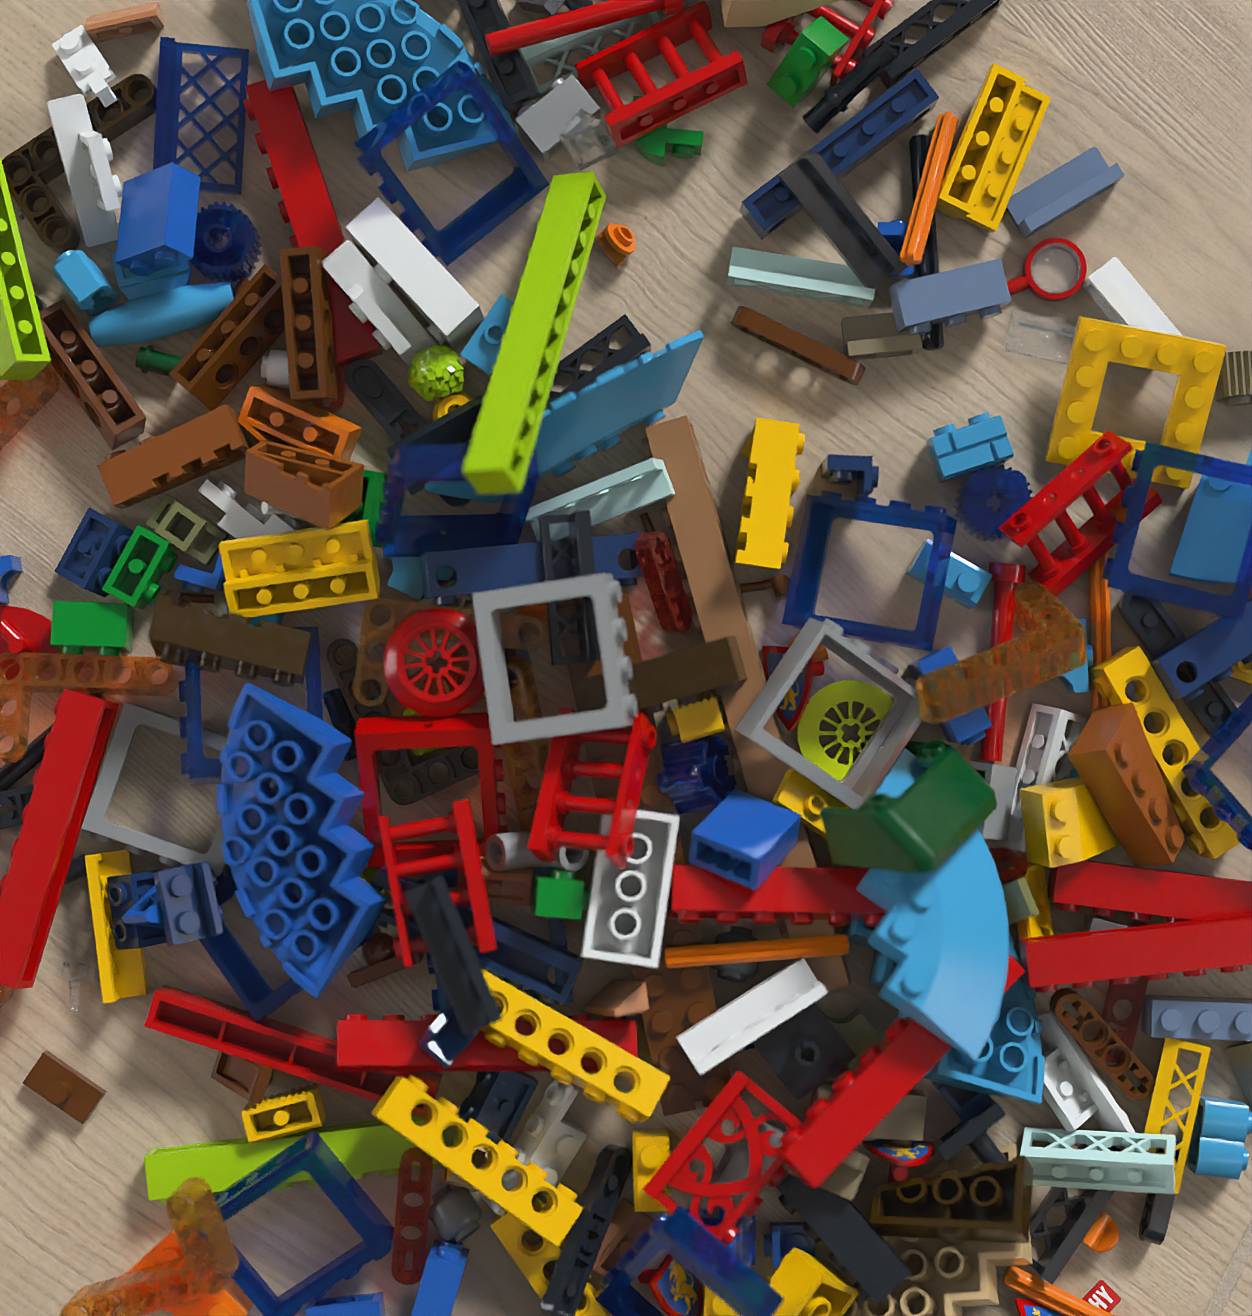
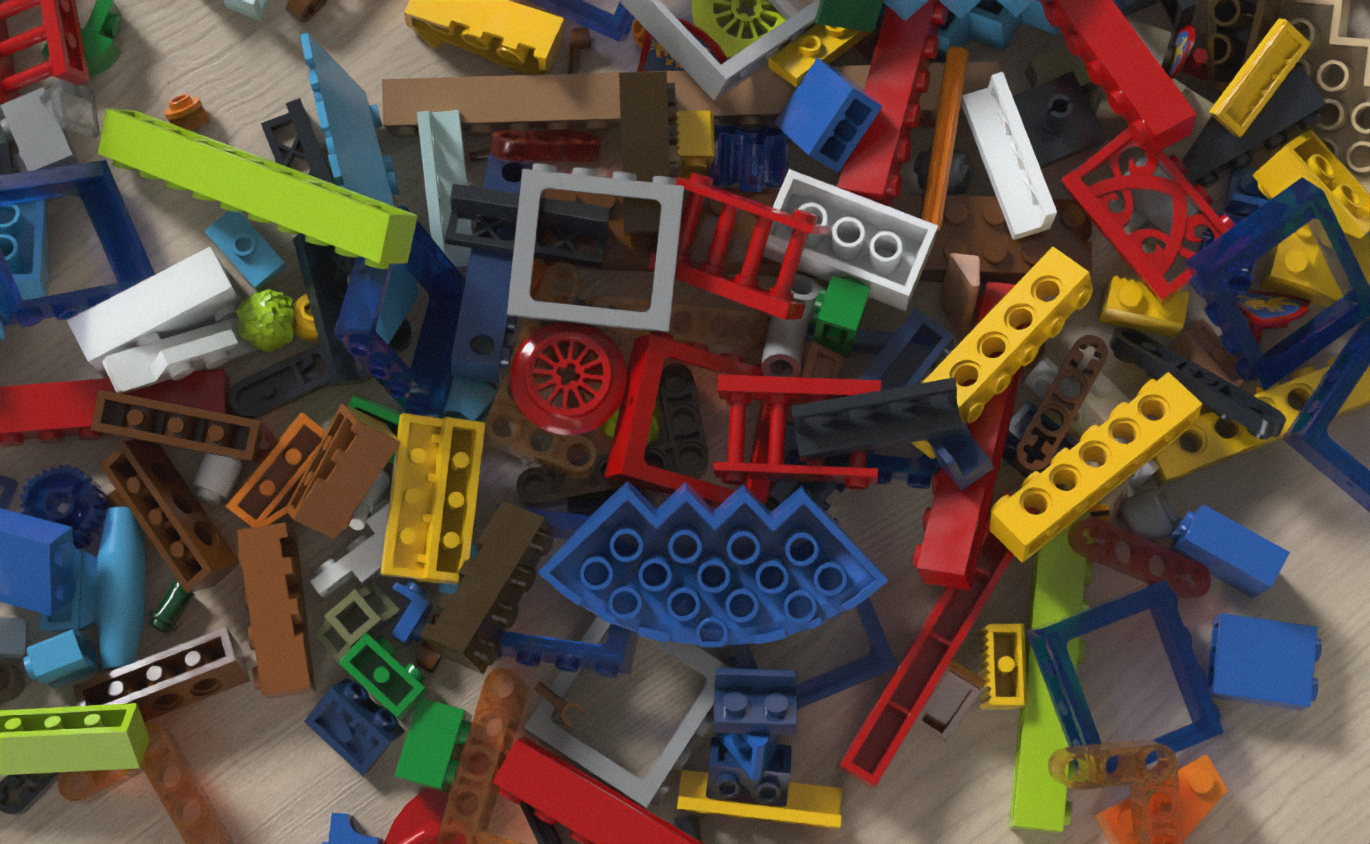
camera: 80 degrees left, 10 degrees down
reddish brown tile [347,931,424,988] -> none
none -> reddish brown hand [534,681,585,727]
none -> reddish brown beam [1014,335,1108,474]
none -> yellow plate [1209,18,1311,137]

